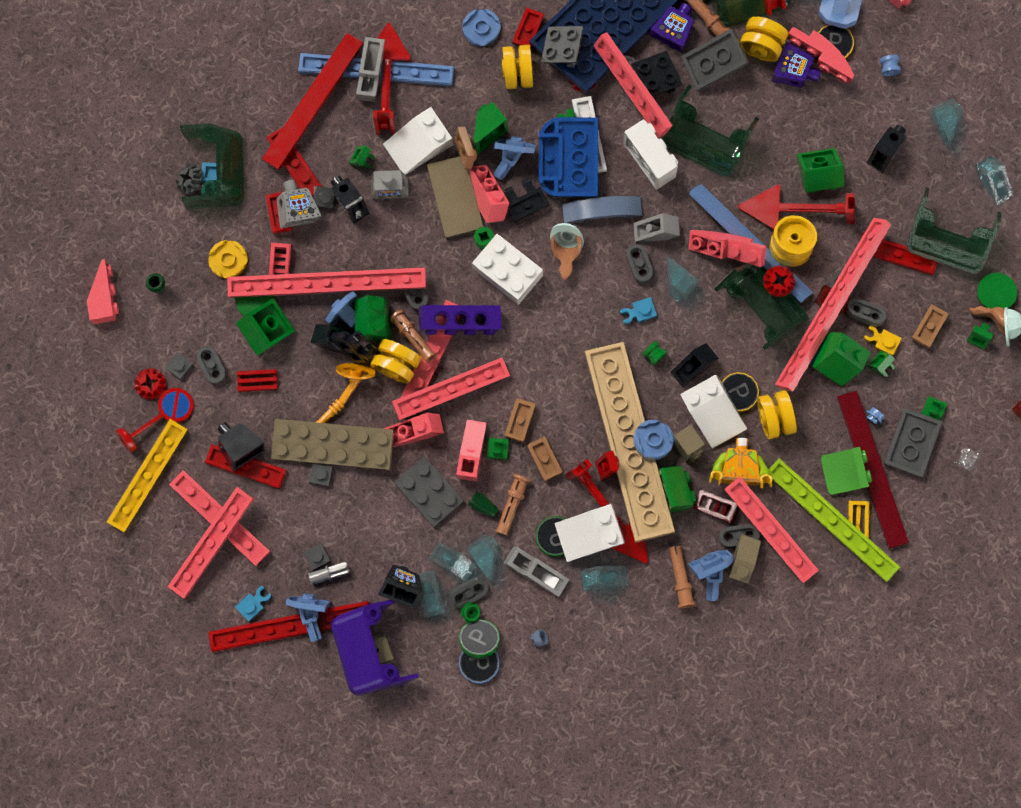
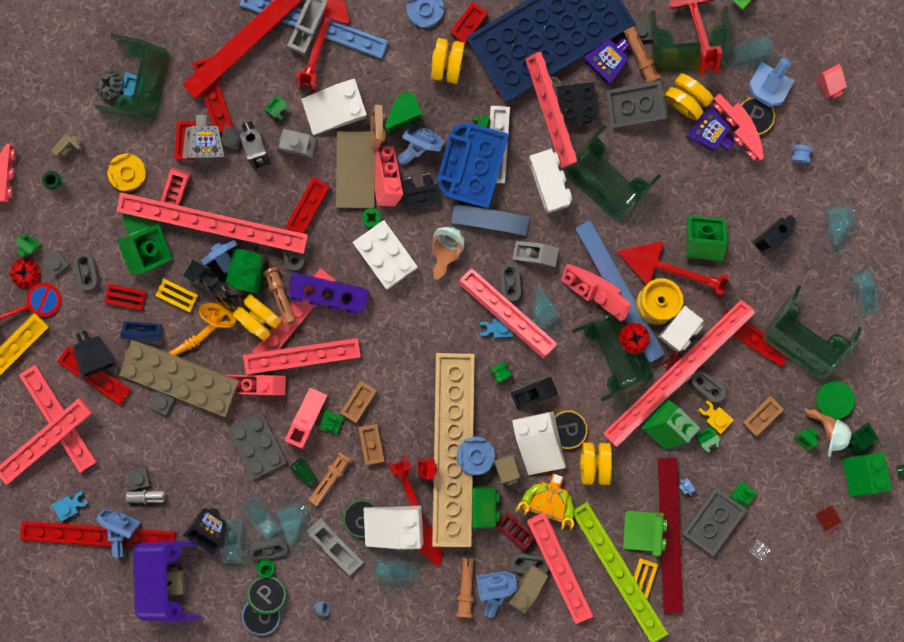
camera: 10 degrees right, 10 degrees up
dark grey hinge [541,26,584,68] -> none
none -> green tile [15,233,41,258]
none -> dark tan bracket [51,134,84,157]
none -> dark blue tile [120,321,162,342]
none -> yellow tile [155,279,199,312]
none -> red plate [285,177,330,234]
none -> coral plate [458,268,557,359]
none -> white brick [657,306,703,351]

